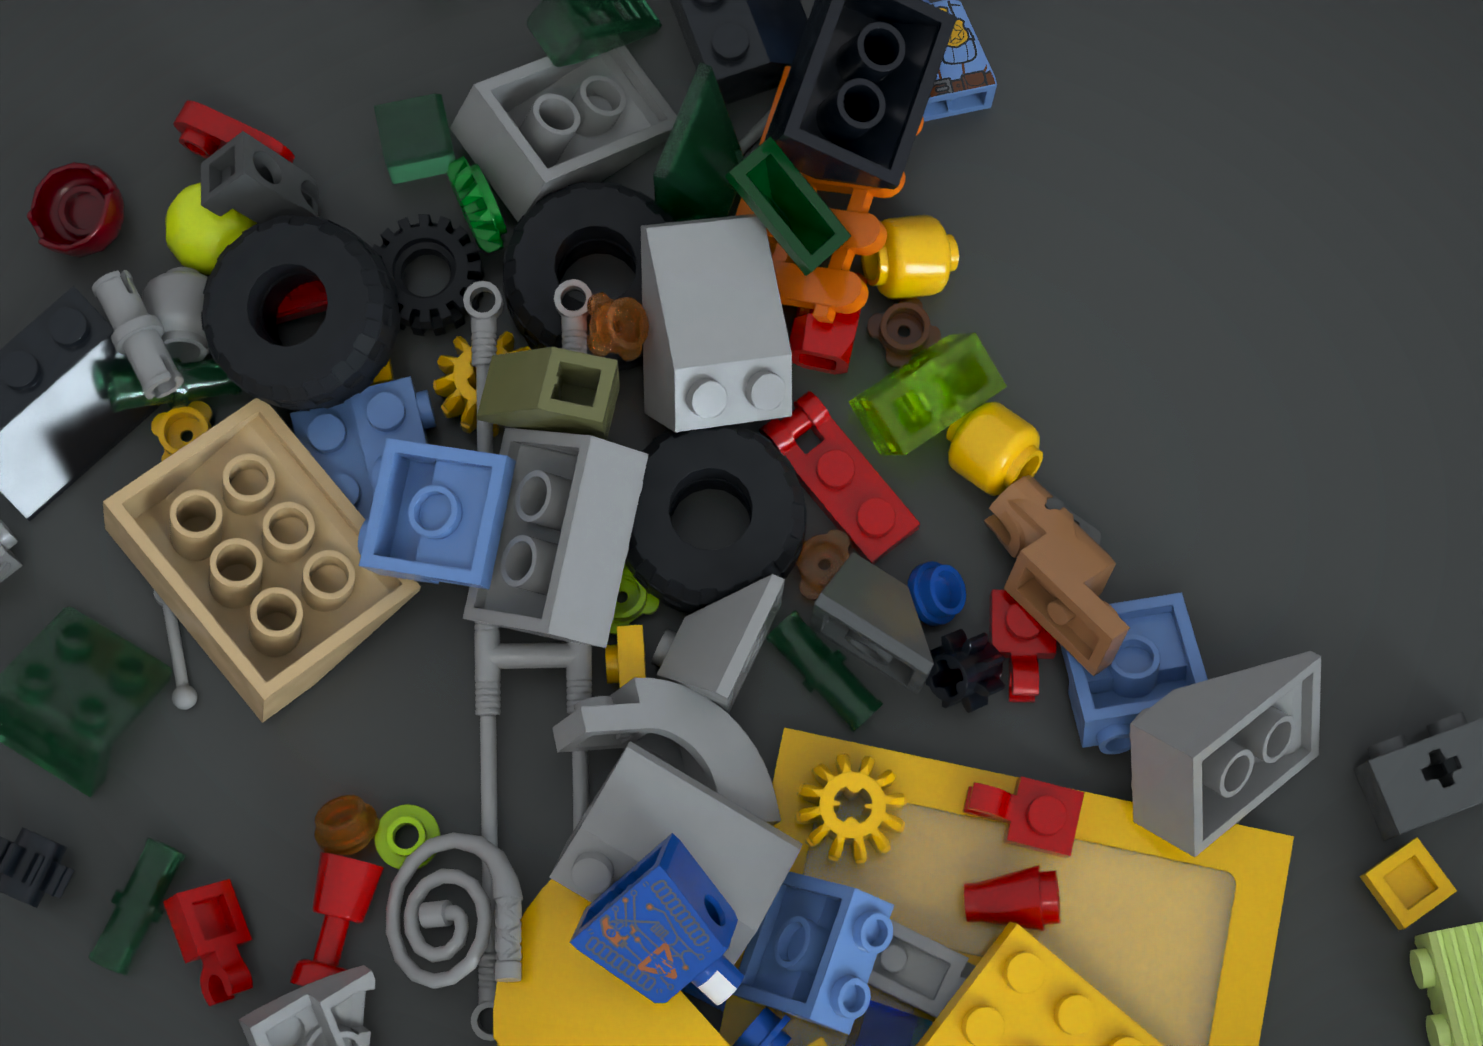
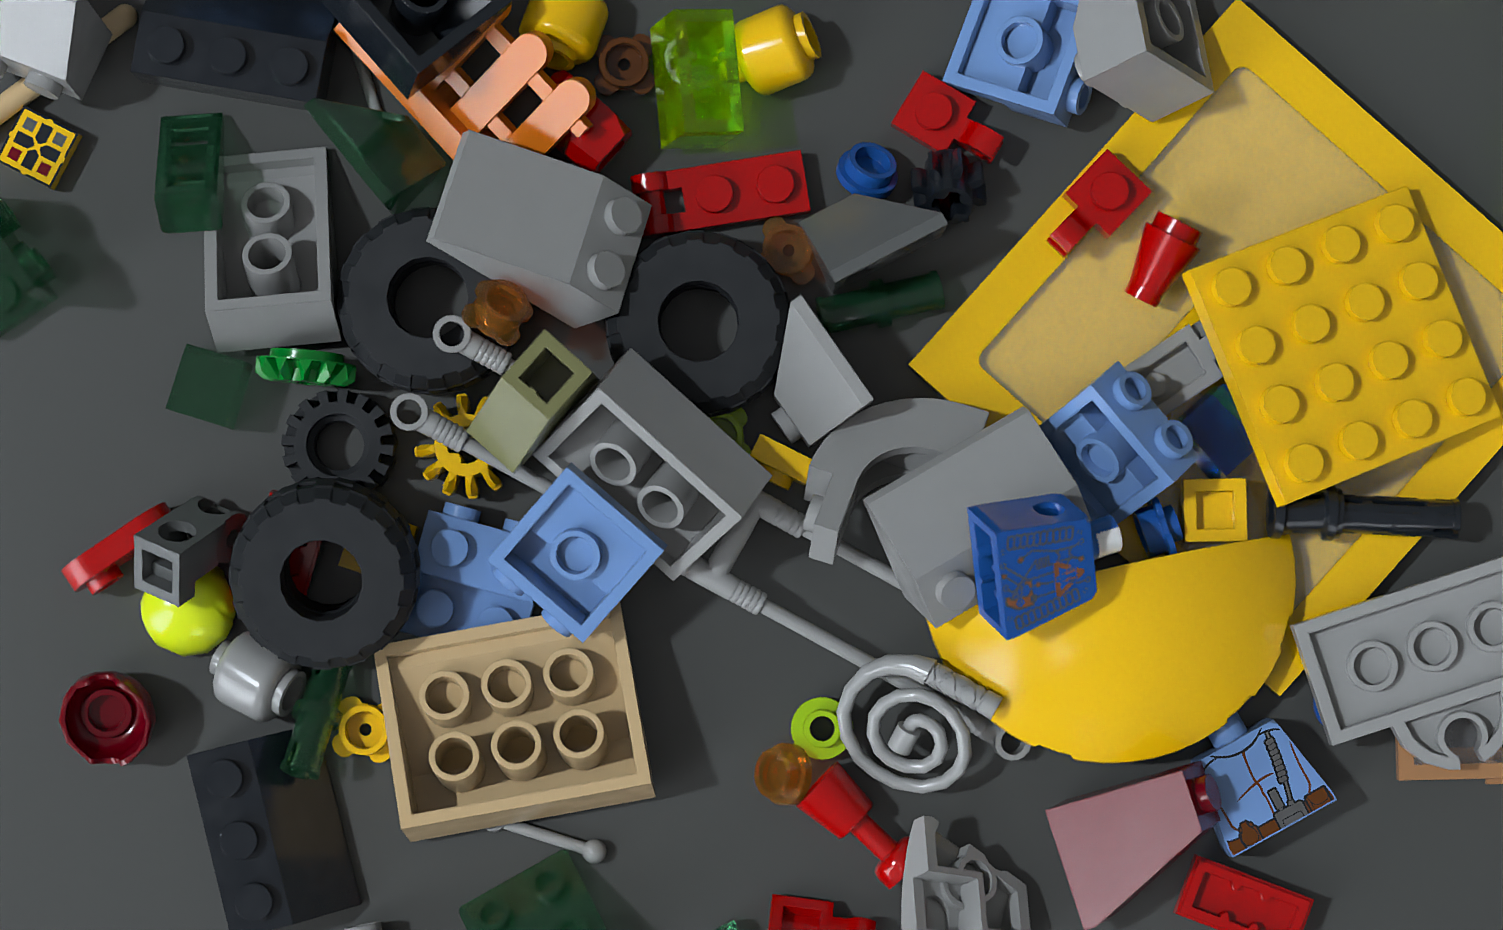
camera: 60 degrees left, 10 degrees up
light grey pin [92,270,184,399] -> none
dark green slope [724,136,851,276] -> none
yellow gear [795,752,907,865] -> none
medium nougat plate [984,475,1130,676] -> none

